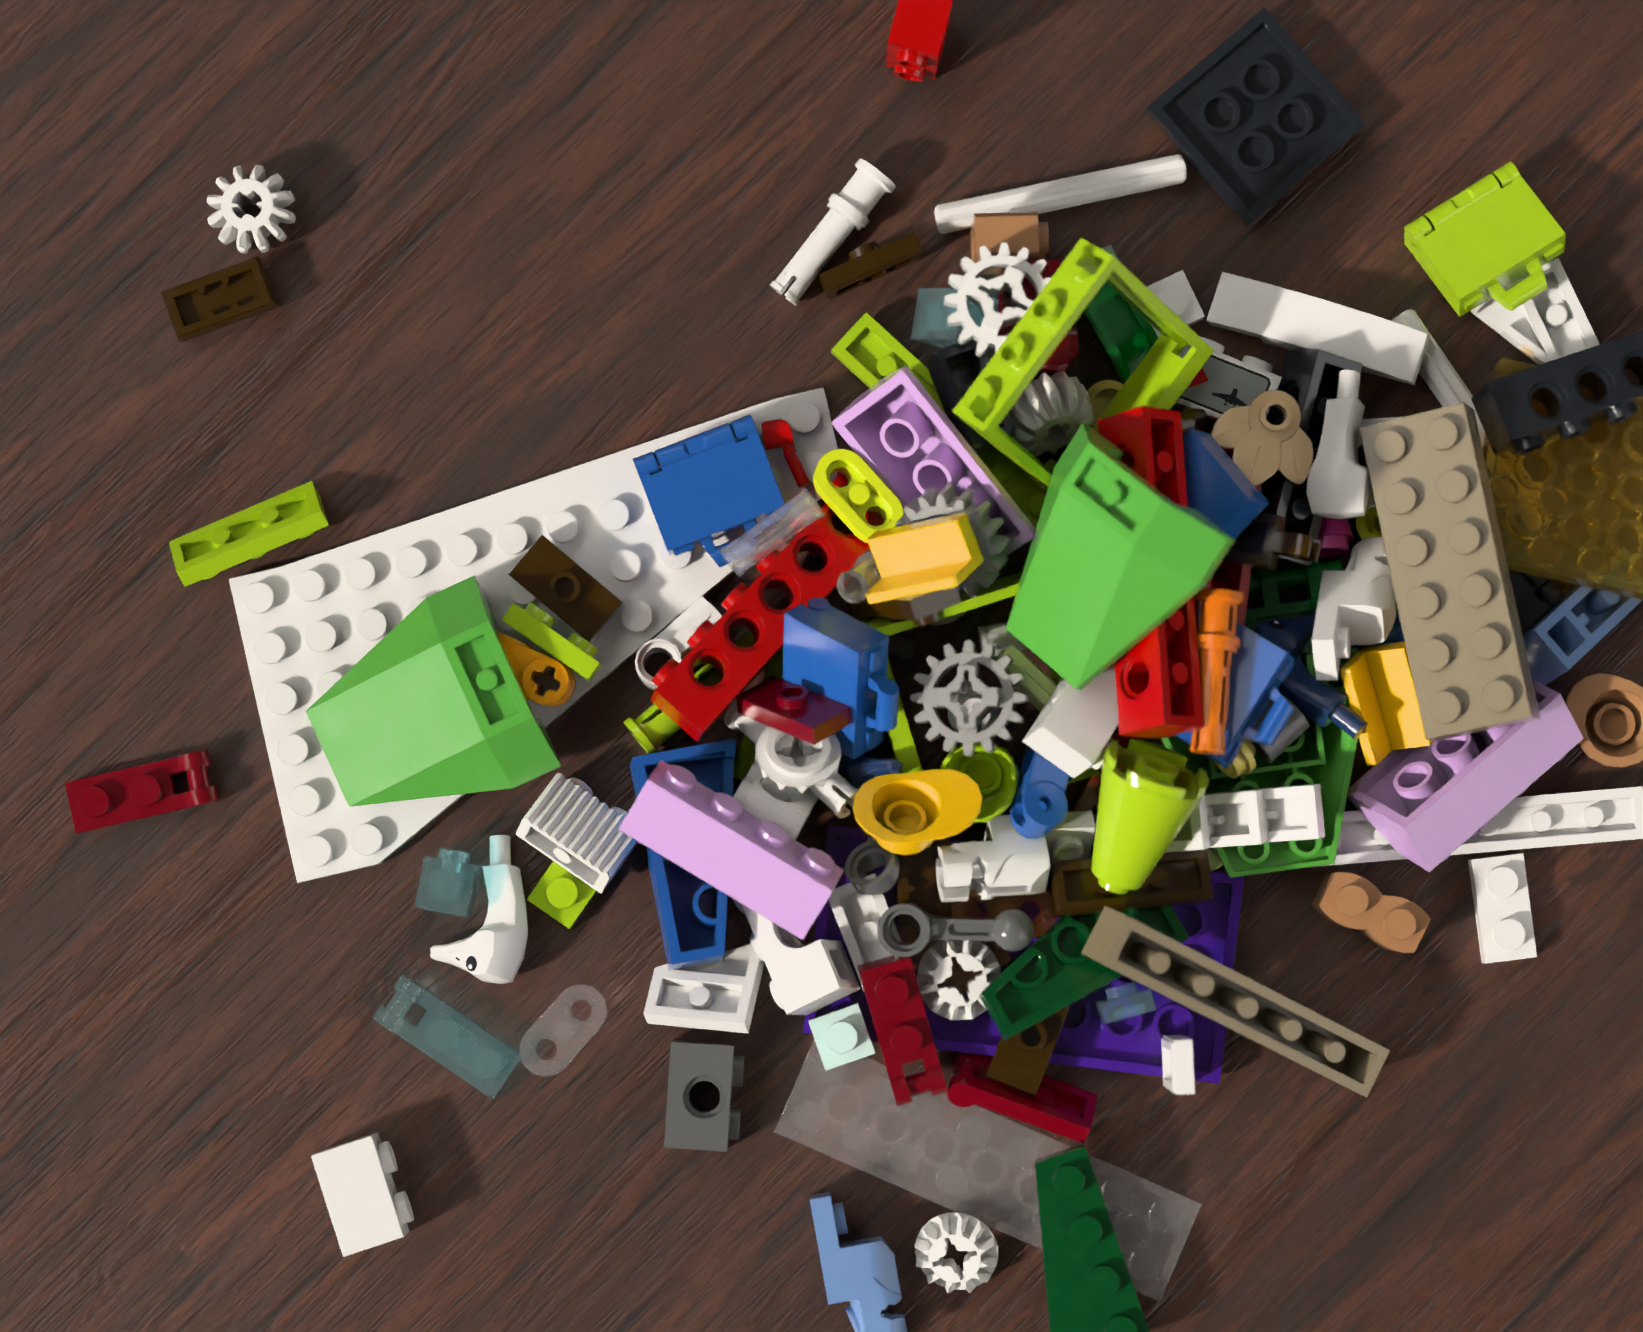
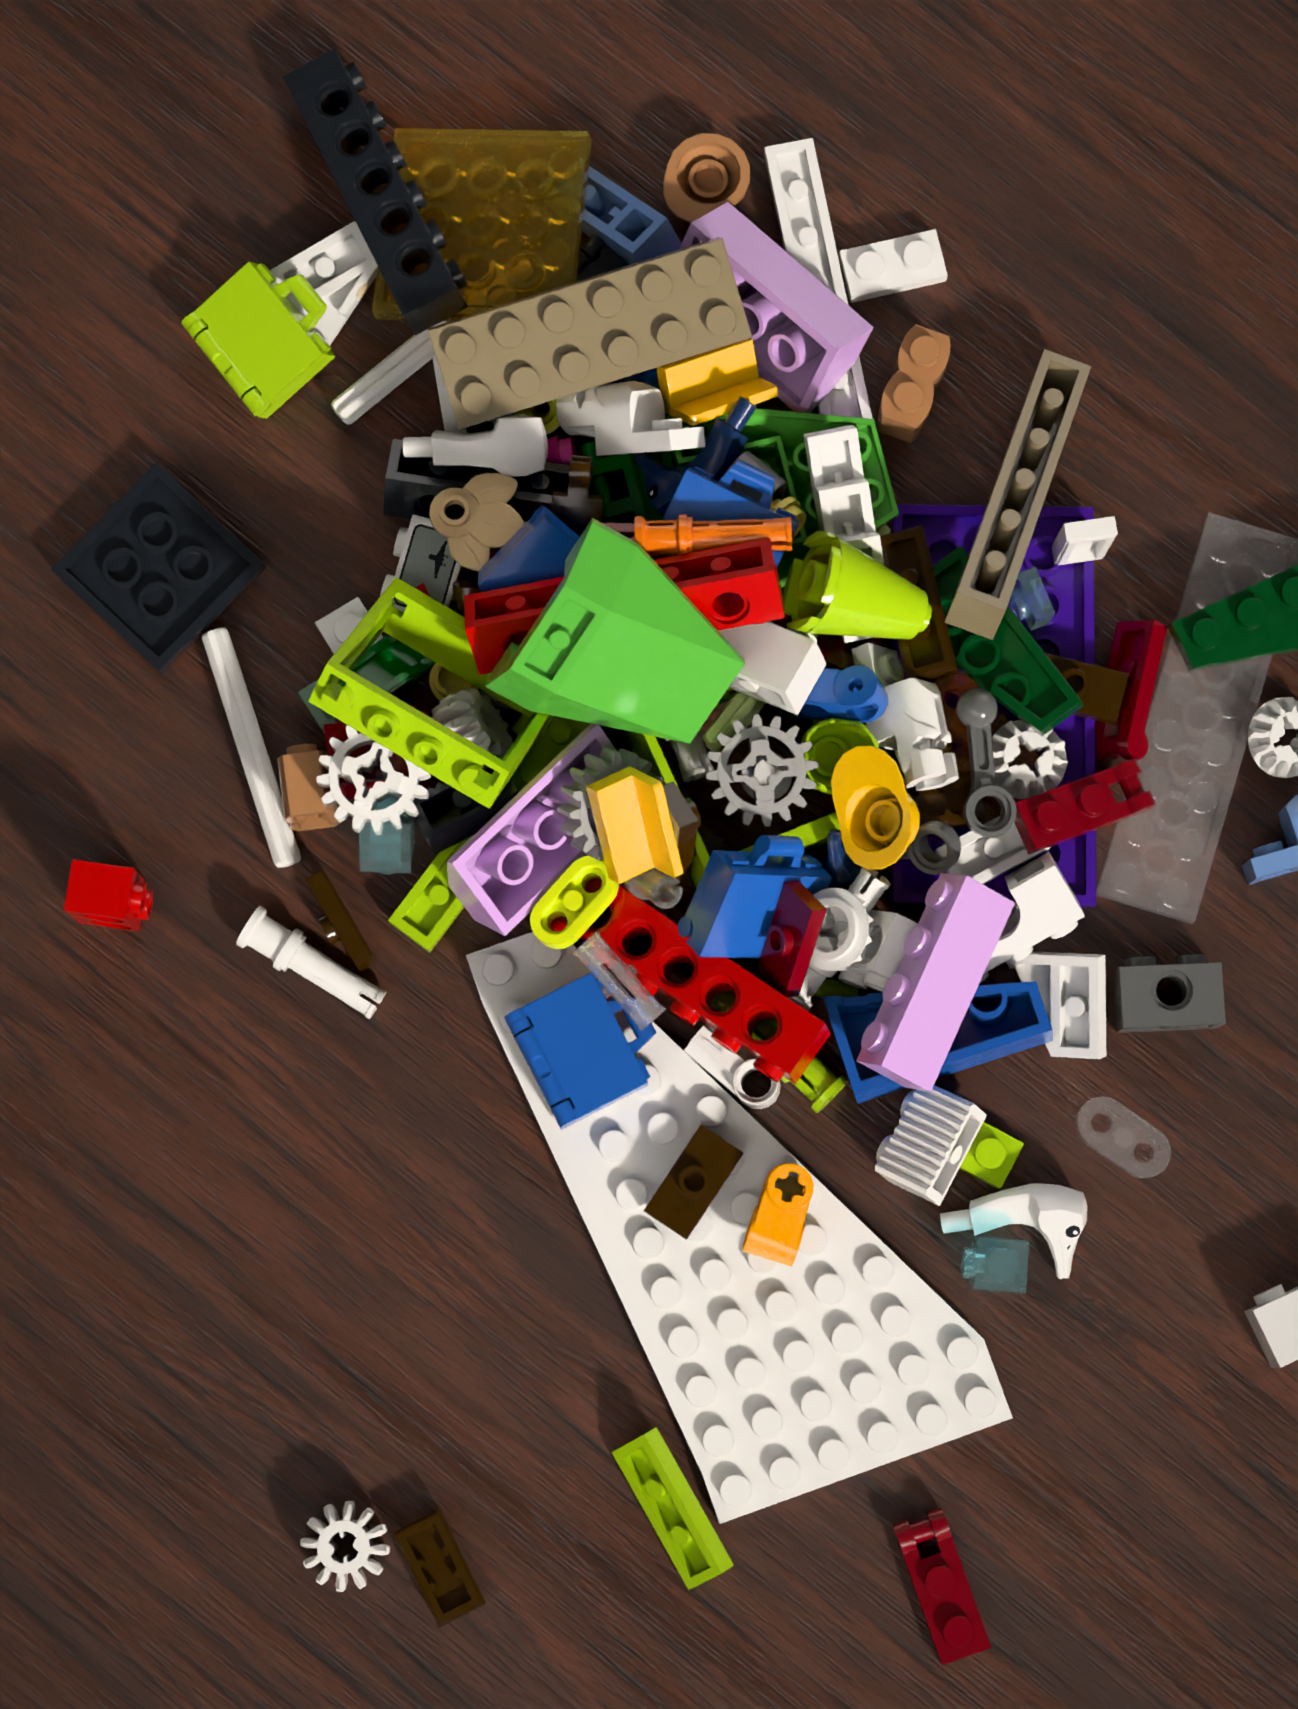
camera: 100 degrees left, 5 degrees down
bright green wedge [306,576,562,807] -> none
clear light blue plate [373,974,524,1100] -> none
lime plate [501,602,603,682] -> none
red hand [761,419,810,488] -> none
light aqua plate [808,1003,875,1071] -> none
white slope [1206,272,1430,385] -> none

